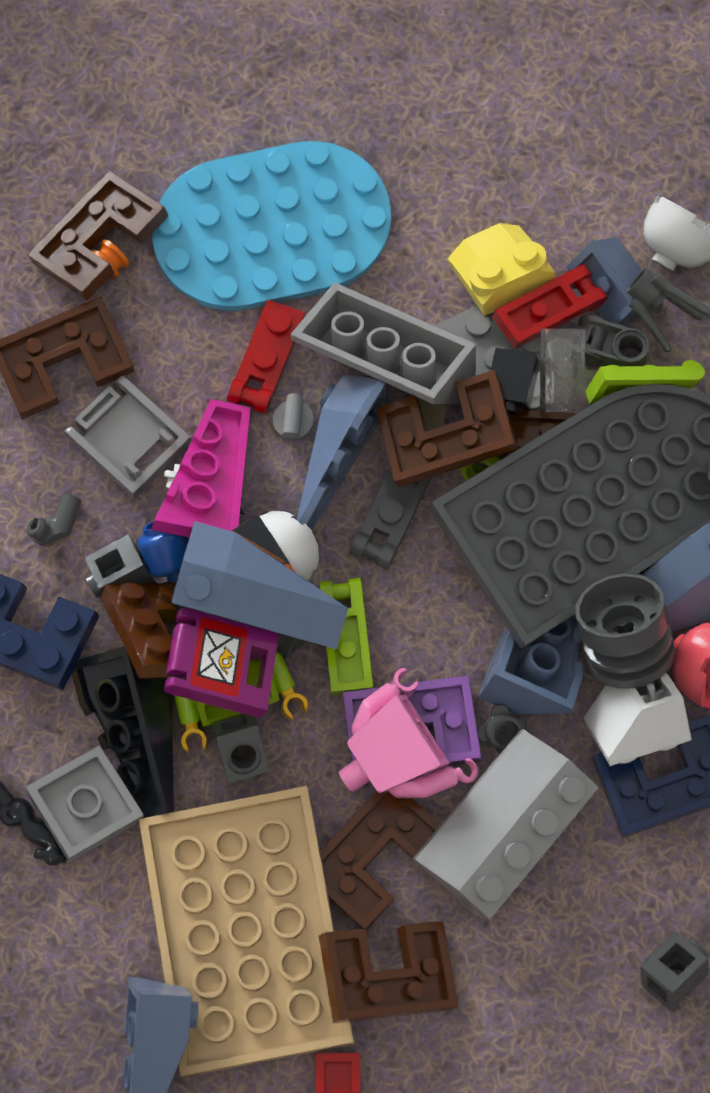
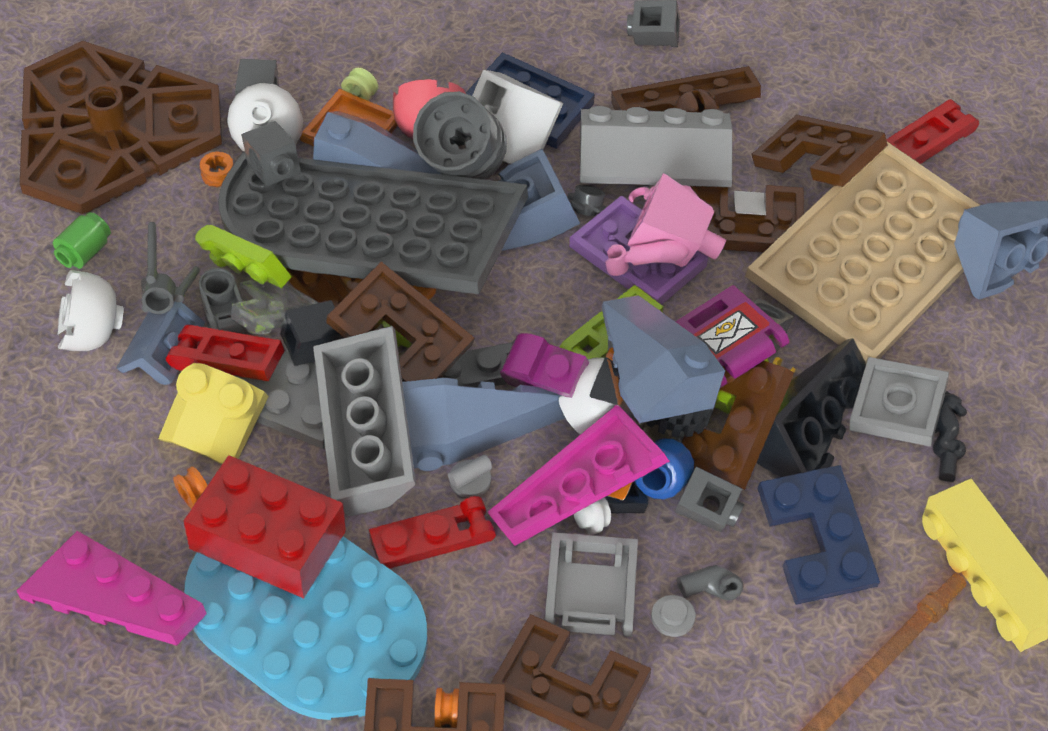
camera: 130 degrees left, 20 degrees down
none -> dark pink wing [16,531,207,646]
none -> orange bush [173,466,208,509]
none -> red brick [183,455,346,599]
none -> magenta brick [500,333,589,398]
none -> reddish brown plate [611,66,761,113]
none -> light grey plate [651,595,696,637]
none -> white sticker [734,191,766,215]

